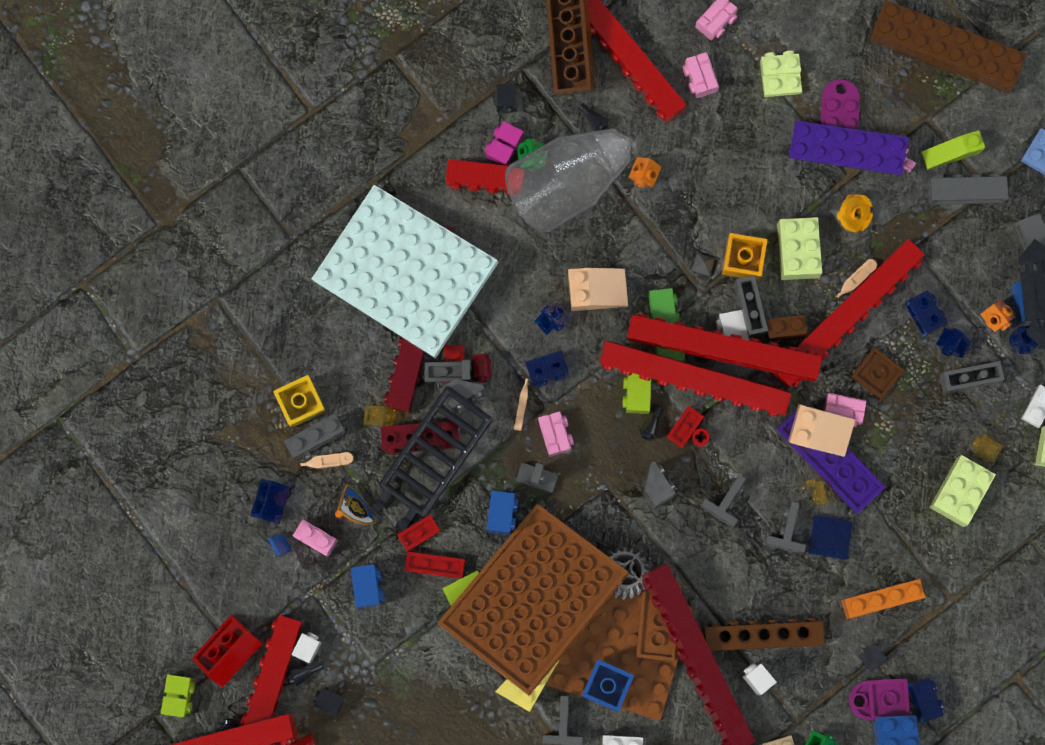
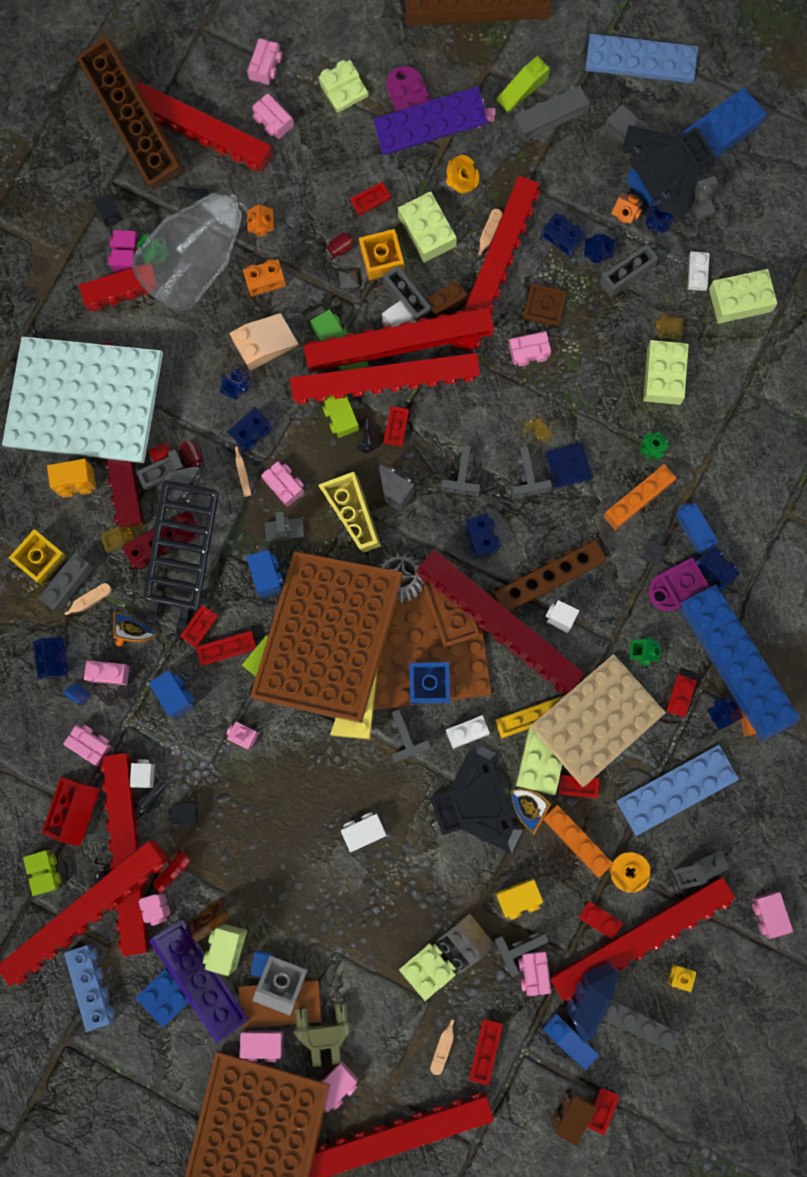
camera: 20 degrees left, 0 degrees up
red bush [692,428,710,447] -> none
dark purple plate [776,403,885,515] -> none
light nougat slope [788,404,855,457] -> none
none -> light orange brick [47,459,97,498]
none -> bright pink brick [63,724,112,766]
none -> bright pink brick [227,722,259,750]
none -> orange brick [243,259,286,296]
none -> light yellow wedge [318,472,381,553]
none -> dark red brick [326,232,354,259]
none -> red plate [350,182,391,216]
none -> clear blue brick [465,513,501,559]
none -> green brick [640,431,669,462]
none -> blue brick [675,503,718,555]

